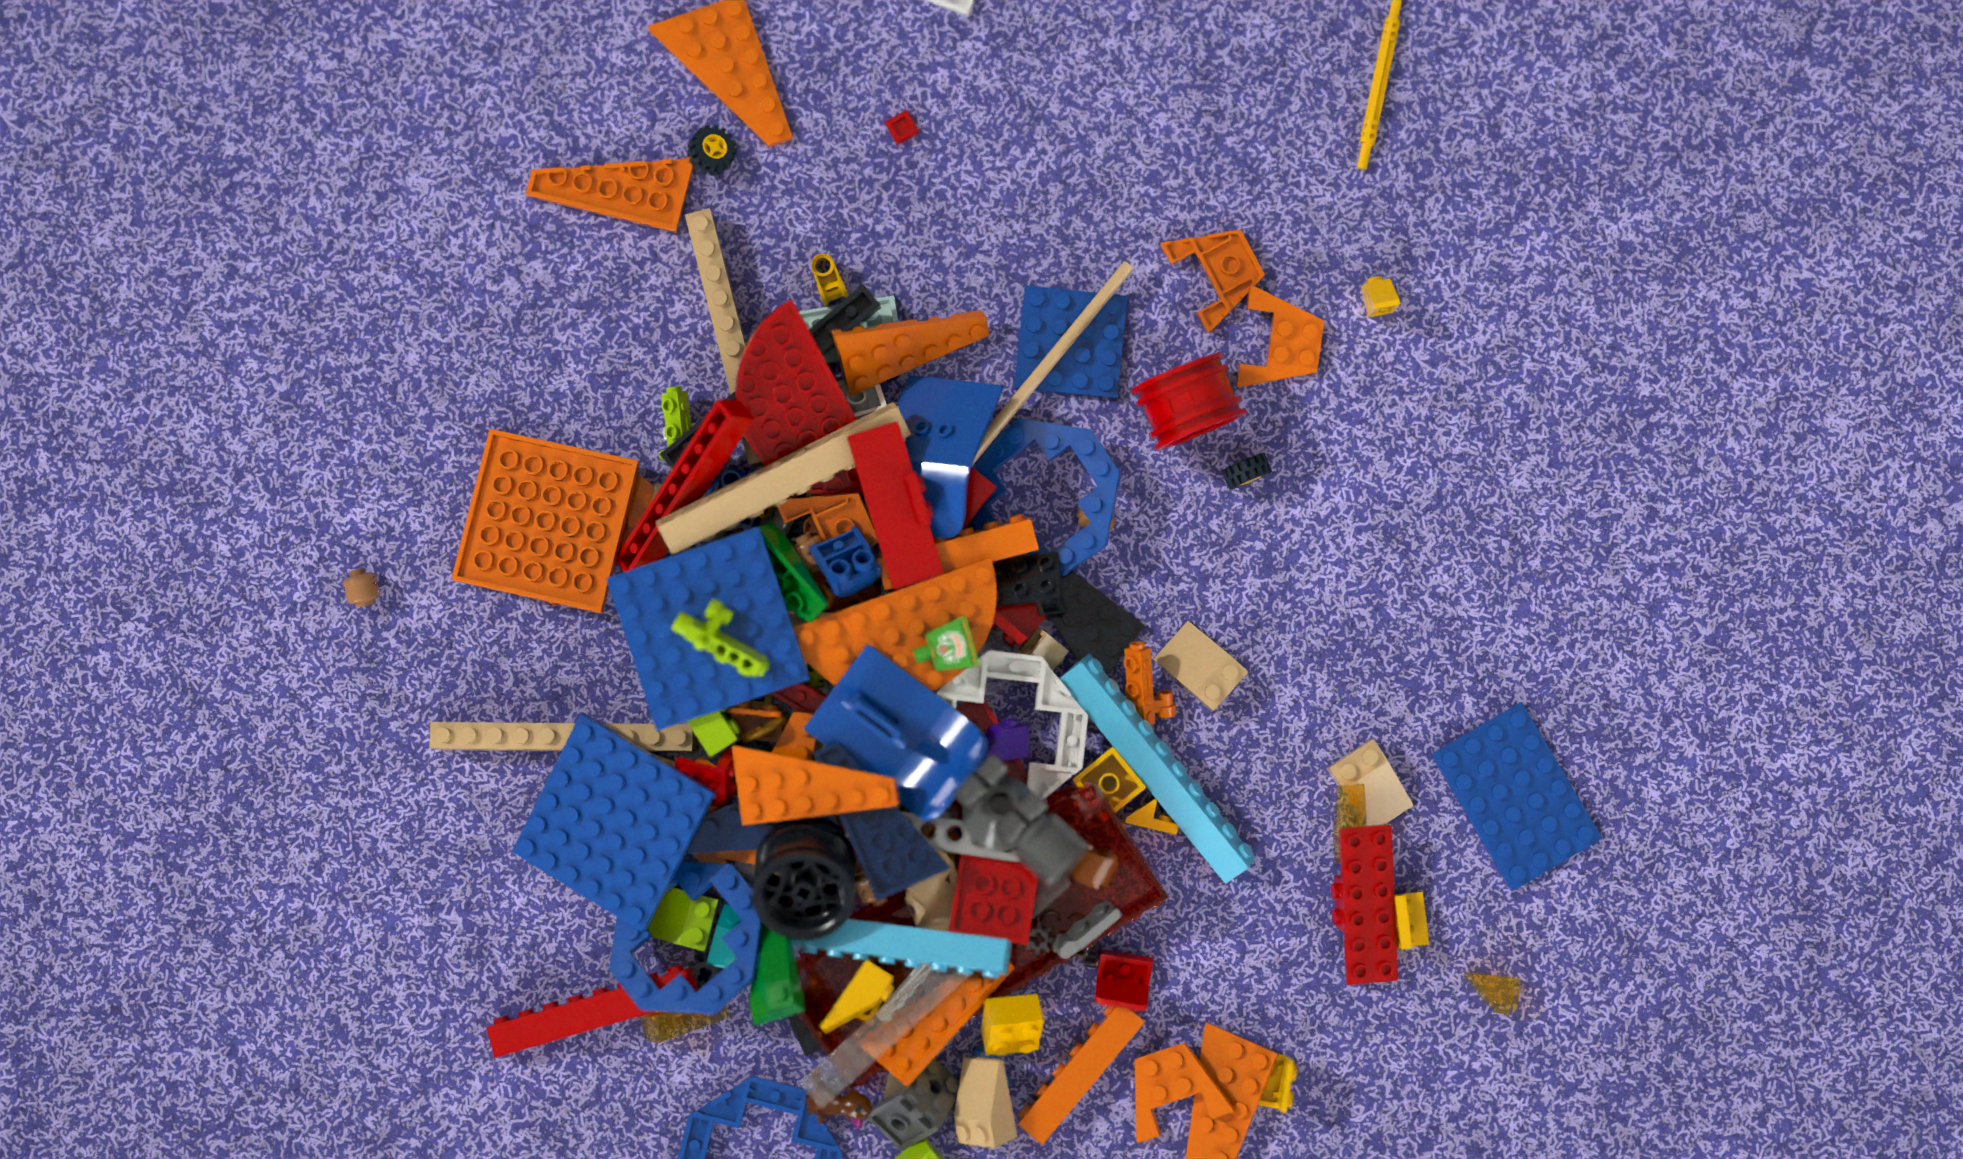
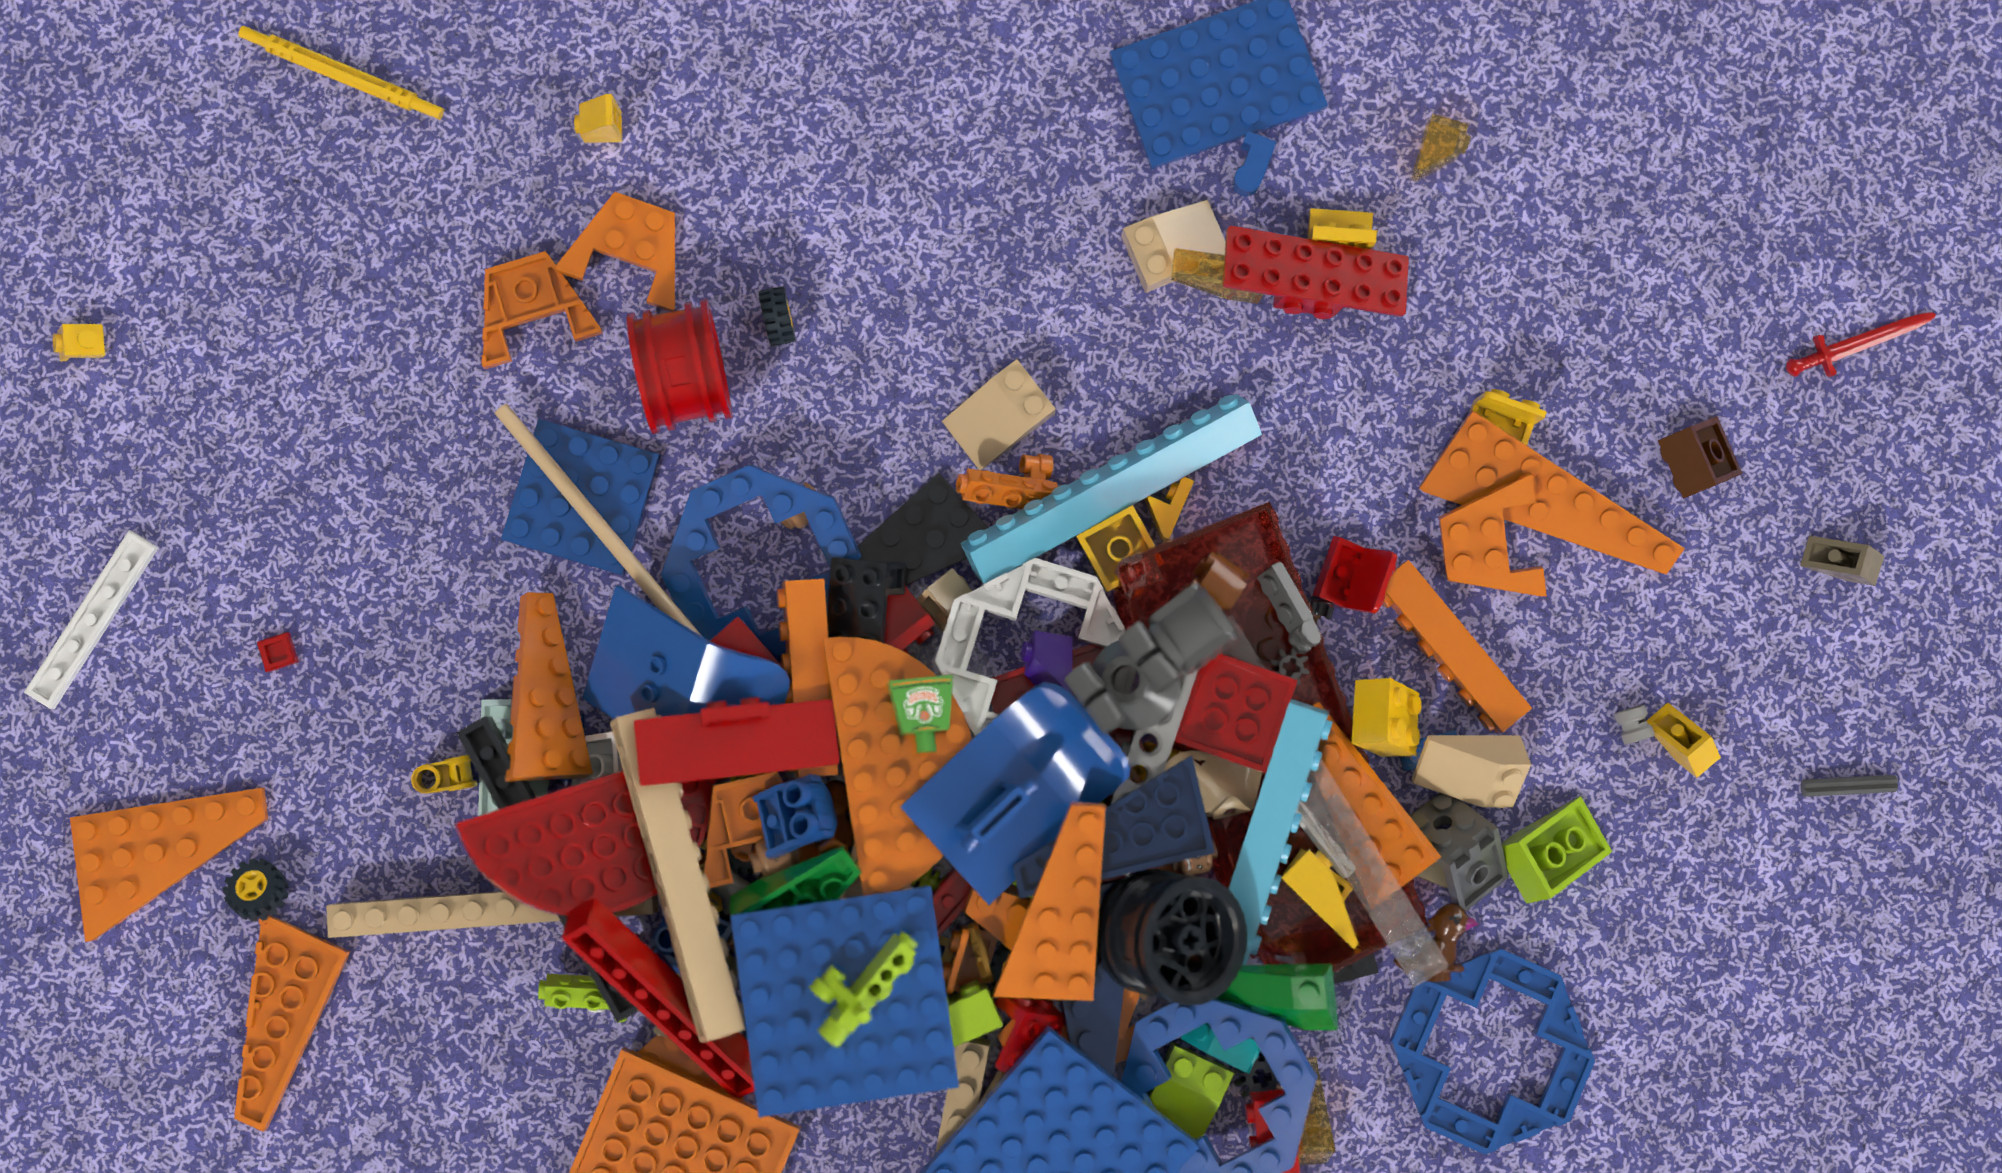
camera: 85 degrees left, 0 degrees up
none -> blue leg [1232,131,1277,197]

